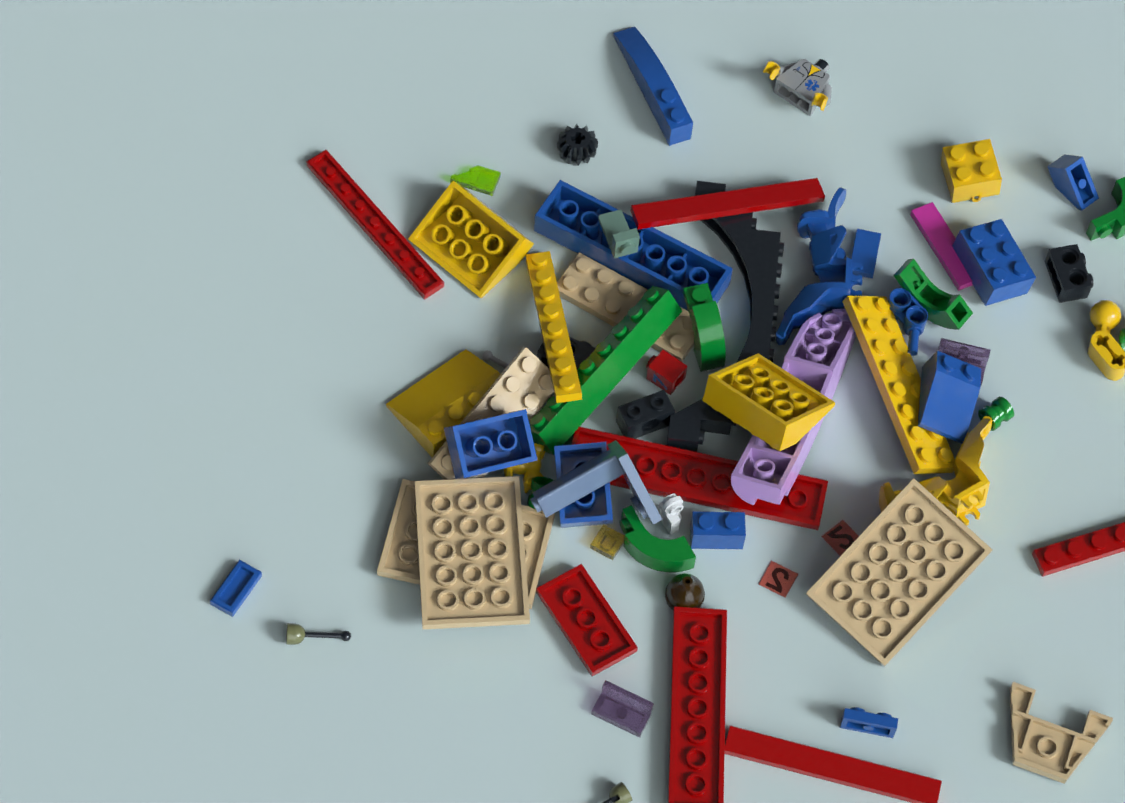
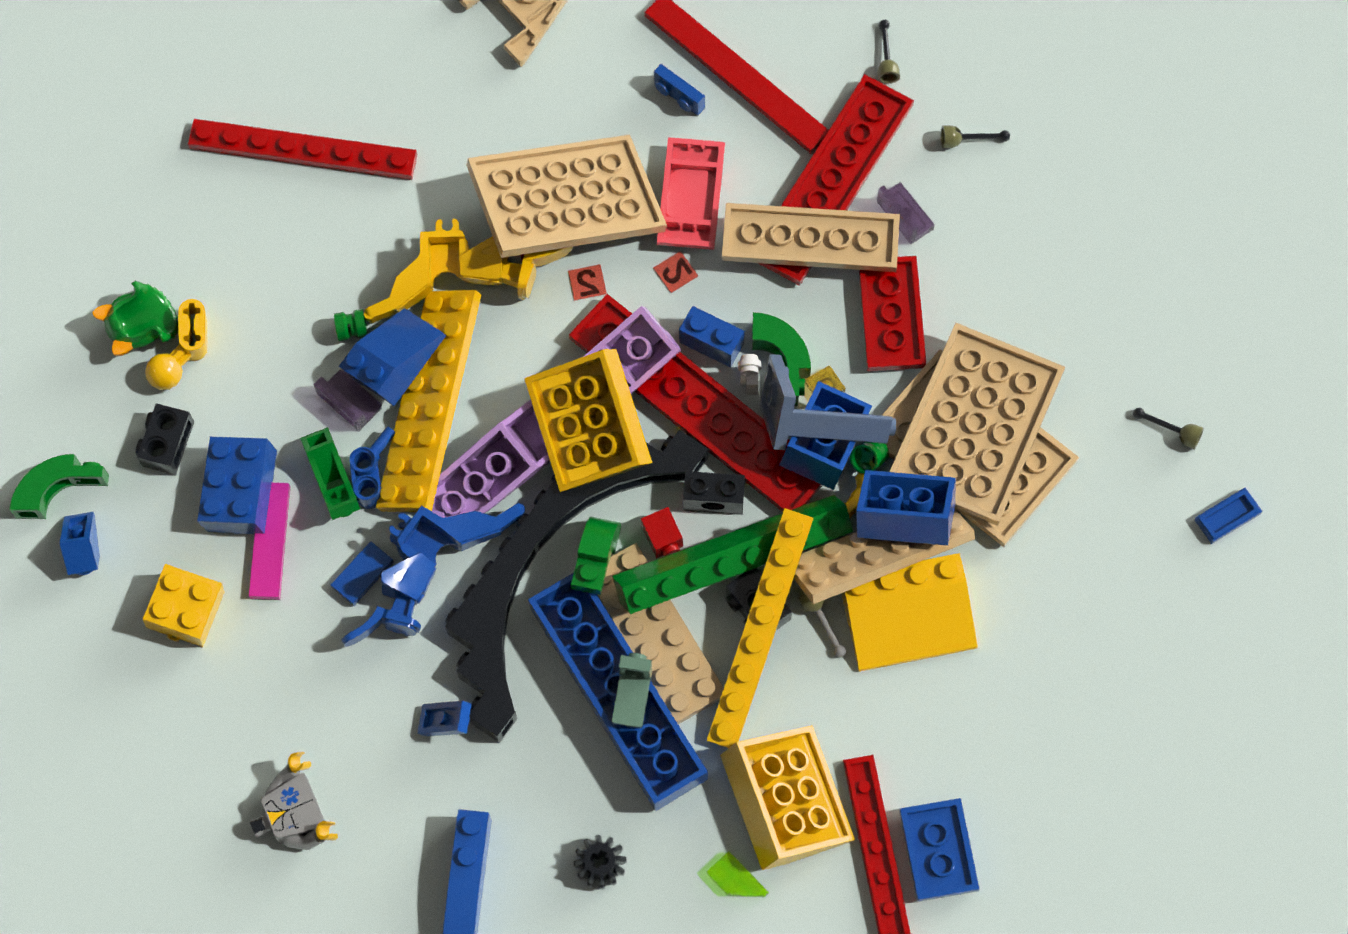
camera: 145 degrees left, 10 degrees up
red tile [630,178,825,230] -> none
dark brown helmet [665,573,705,610] -> none
none -> blue plate [417,701,472,737]
none -> coral slope [657,137,725,250]
none -> tan plate [722,203,900,272]
none -> blue plate [899,798,980,902]

